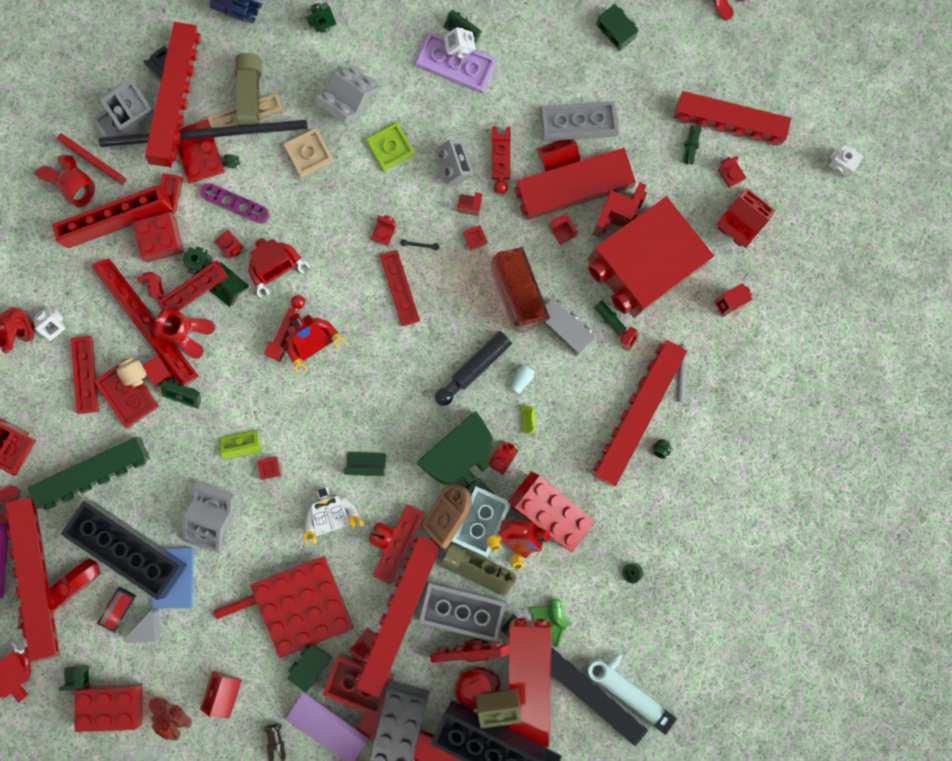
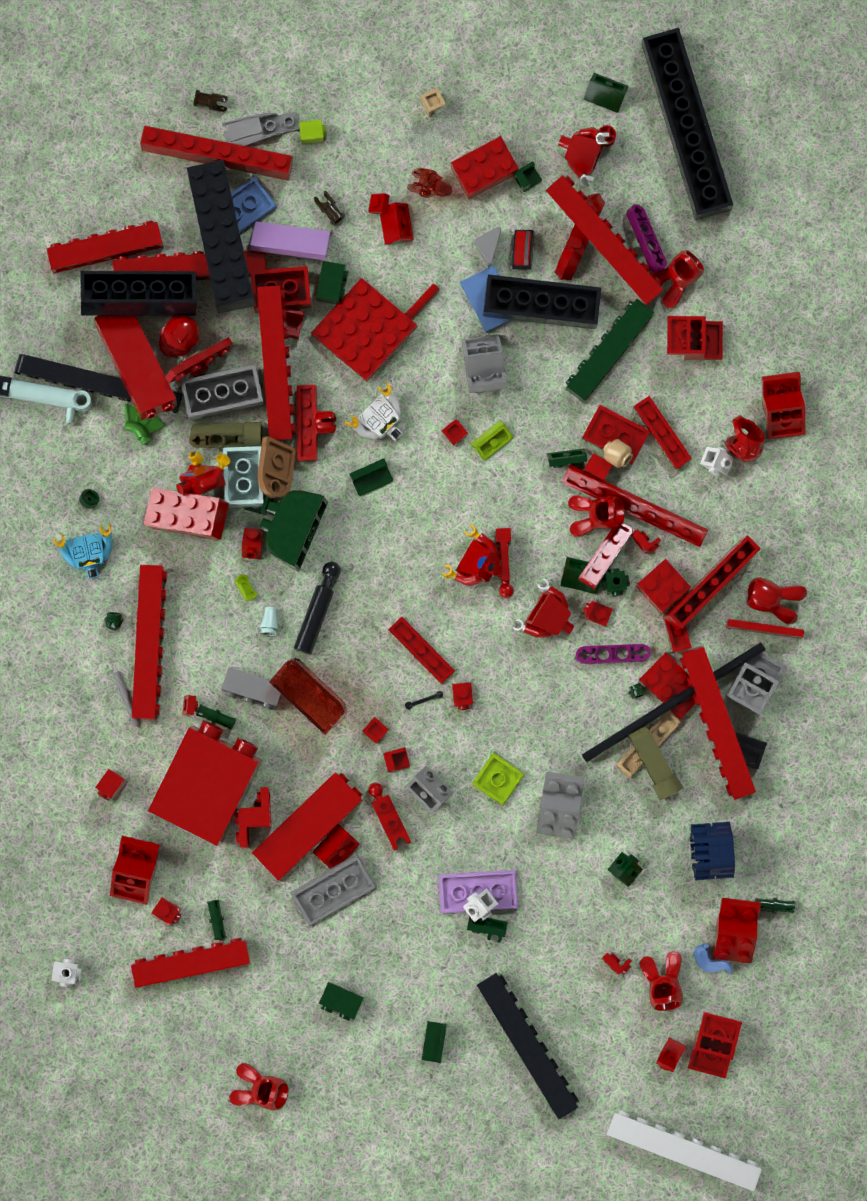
camera: 155 degrees right, 0 degrees up
tan plate [284,127,335,178] -> none
olive panel [477,689,522,728] -> none
red panel [549,213,578,245] -> none
none -> medium azure torso [53,523,113,579]
none -> red plate [368,193,390,214]

